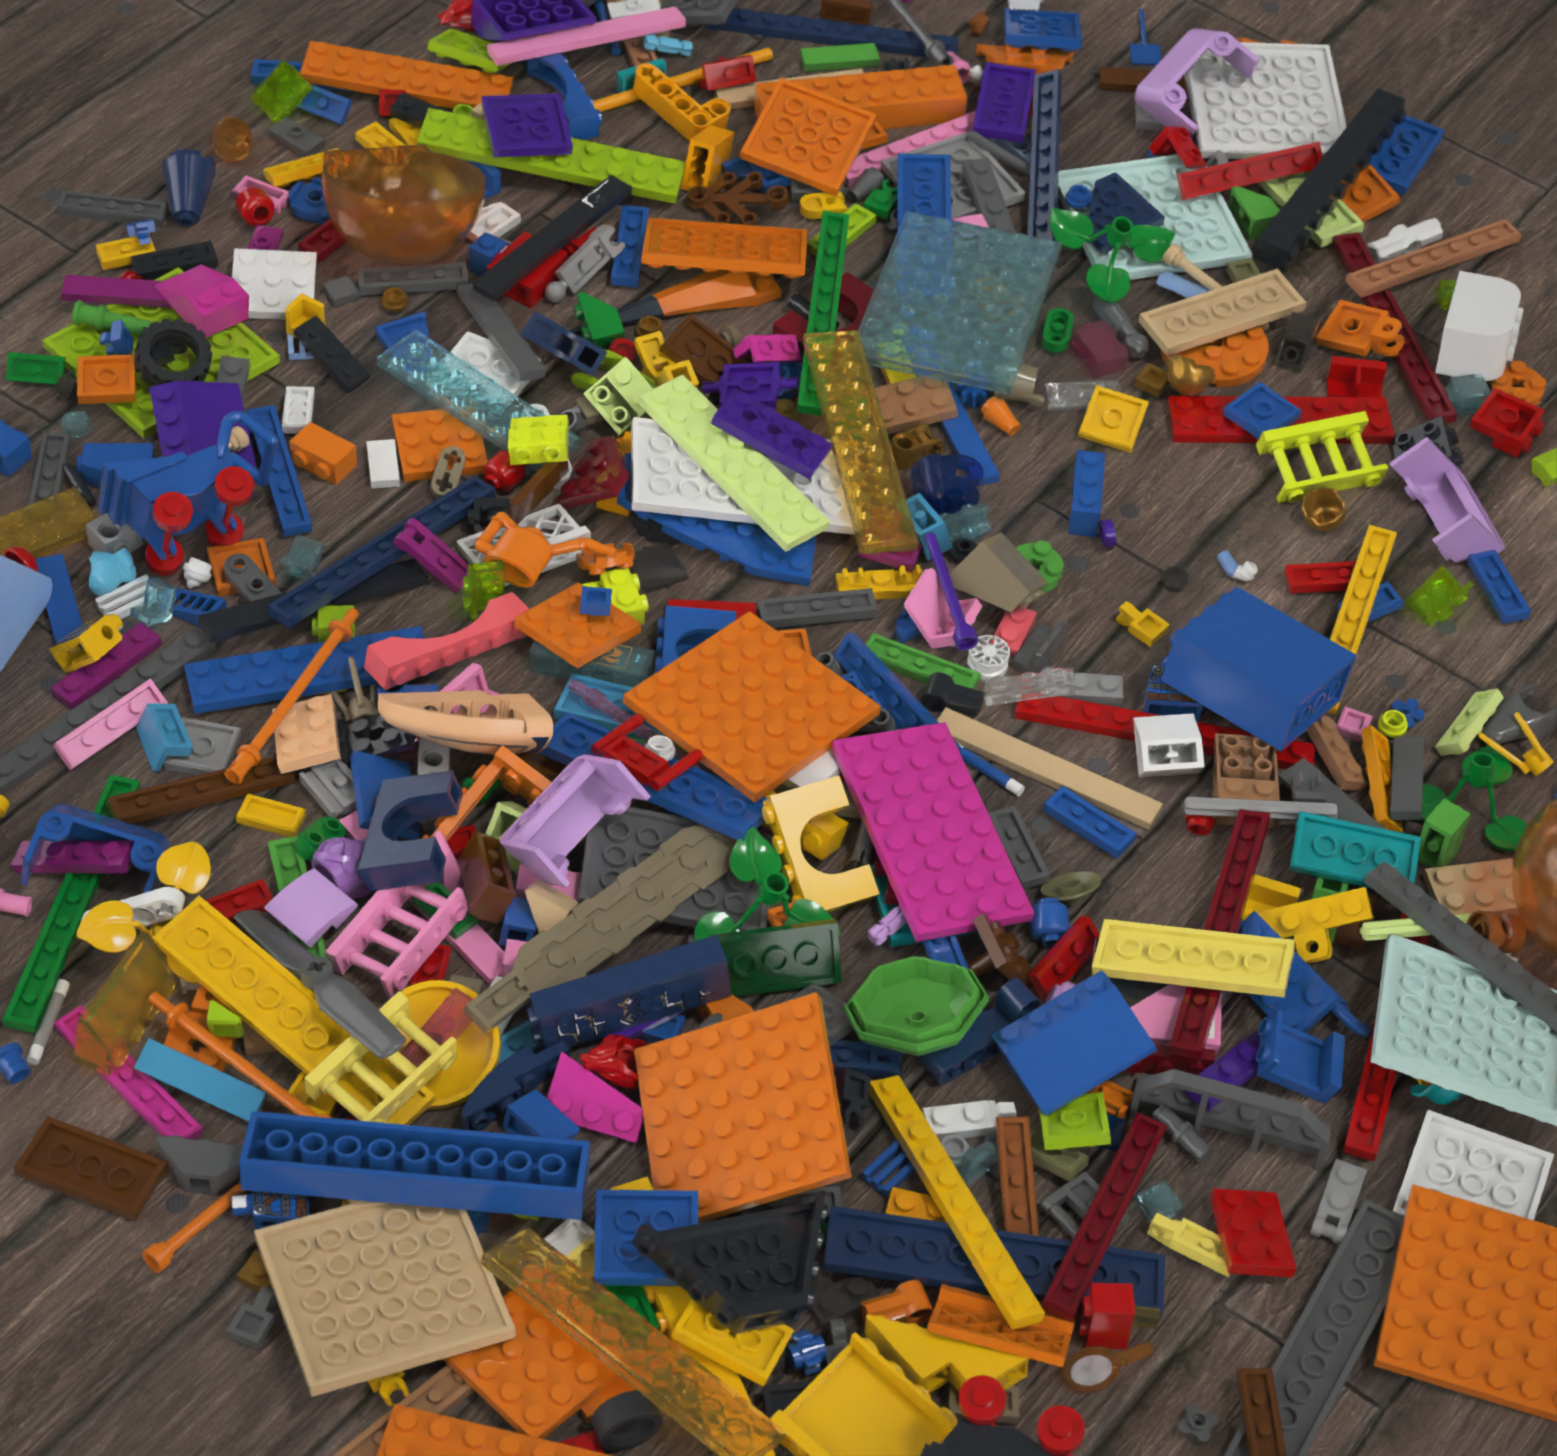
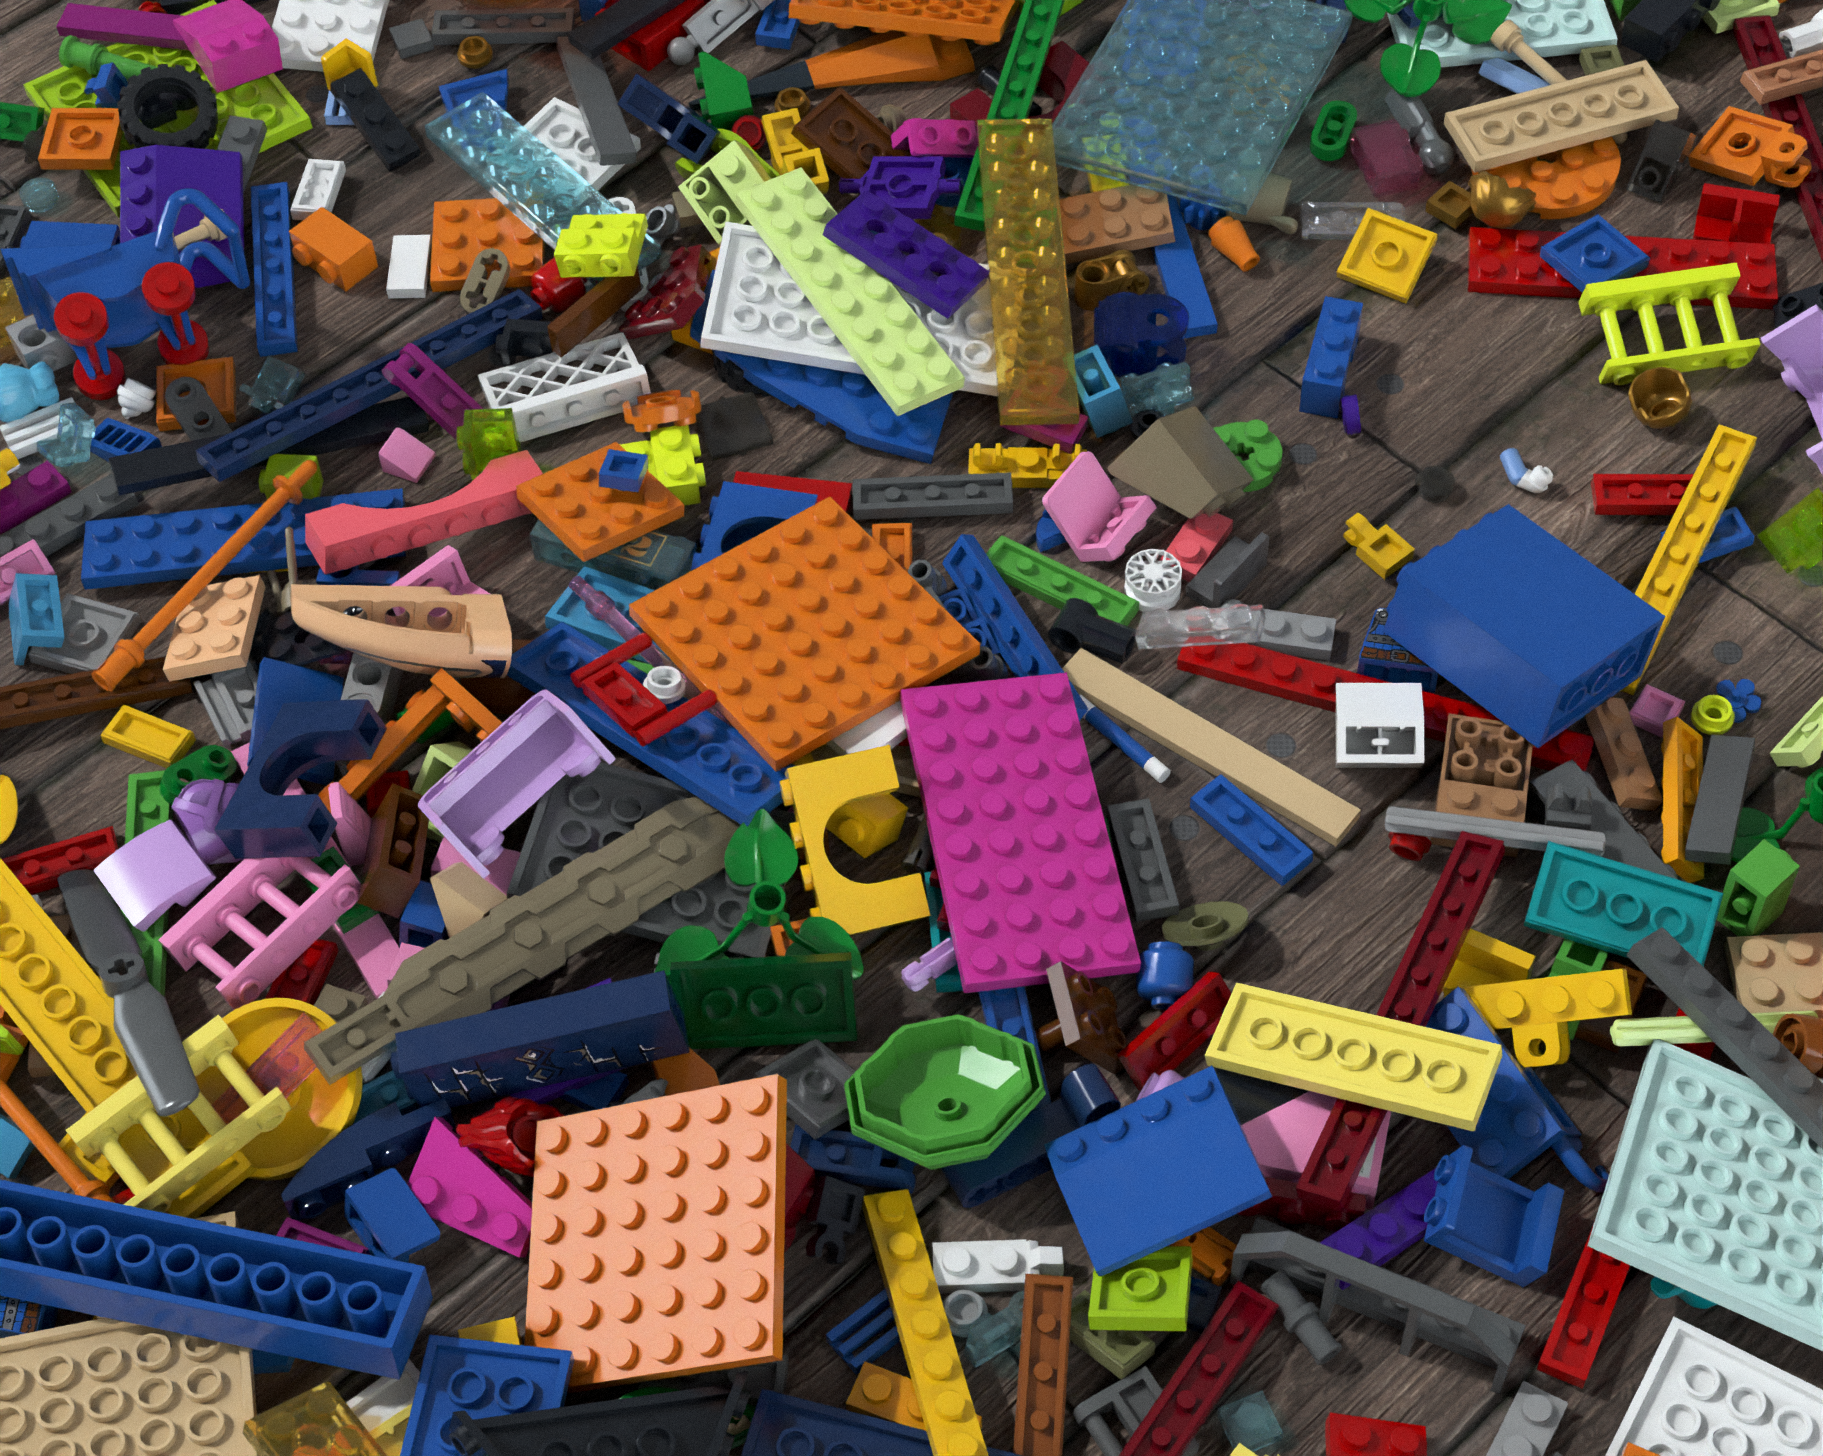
camera: 15 degrees right, 5 degrees up
orange piece [475,512,618,588] -> none
dark purple piece [925,532,979,650] -> none
none -> bright pink slope [379,427,436,483]

